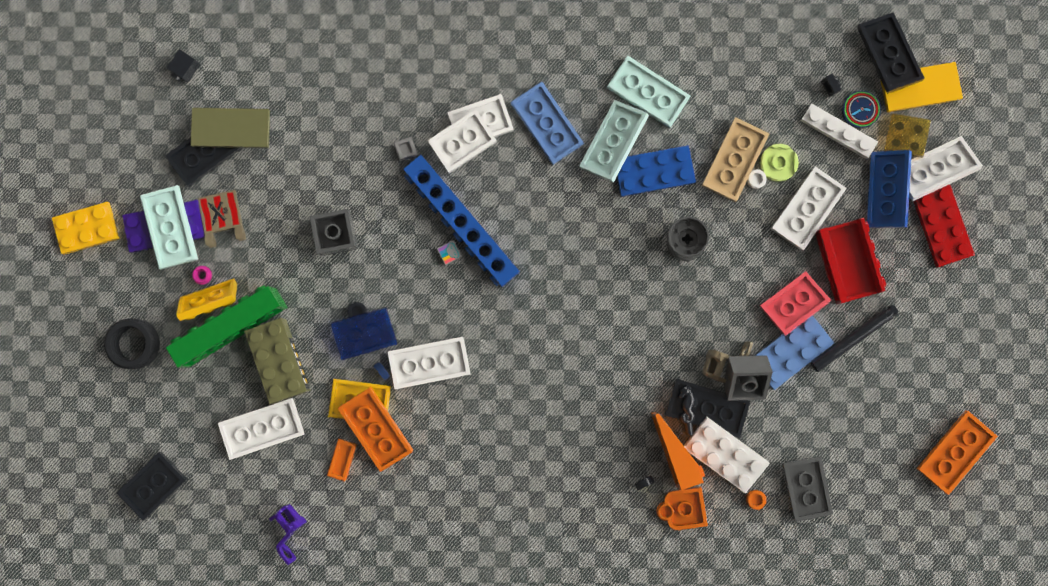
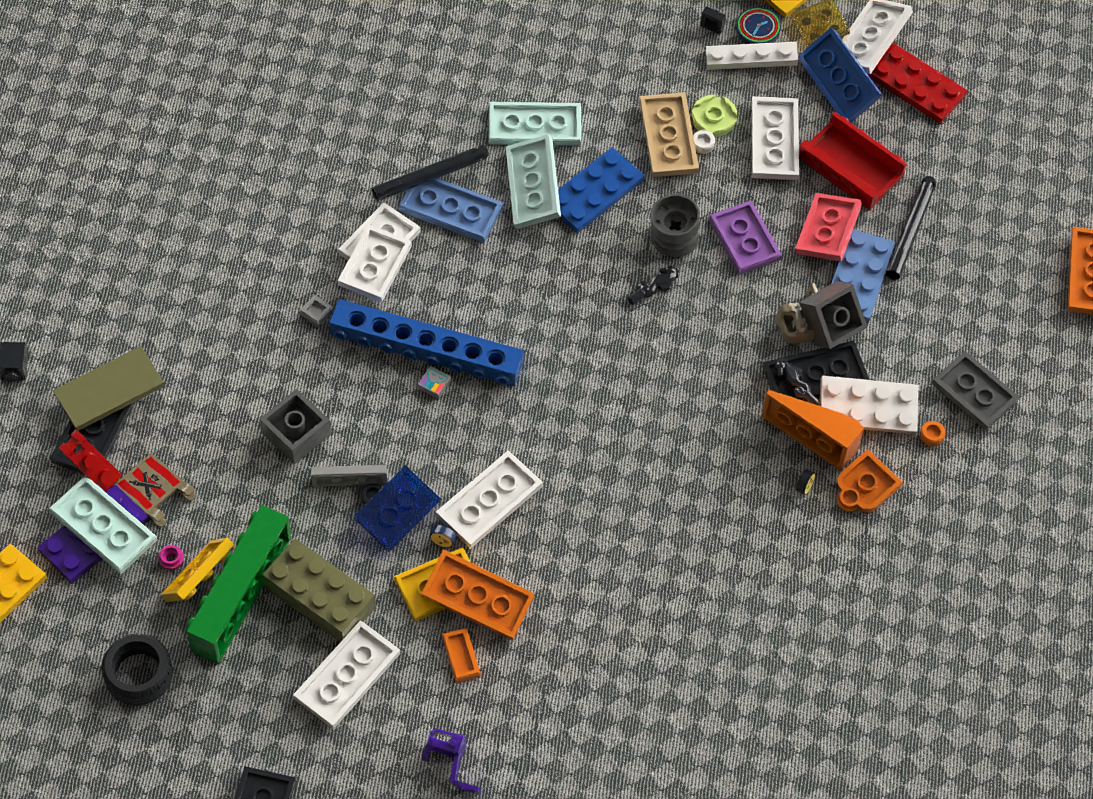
camera: 35 degrees left, 25 degrees down
none -> red plate [58,429,122,492]
none -> light grey tile [311,465,387,487]
none -> black piece [371,145,489,202]
none -> black animal [627,266,679,305]
none -> medium lavender tile [708,200,782,275]

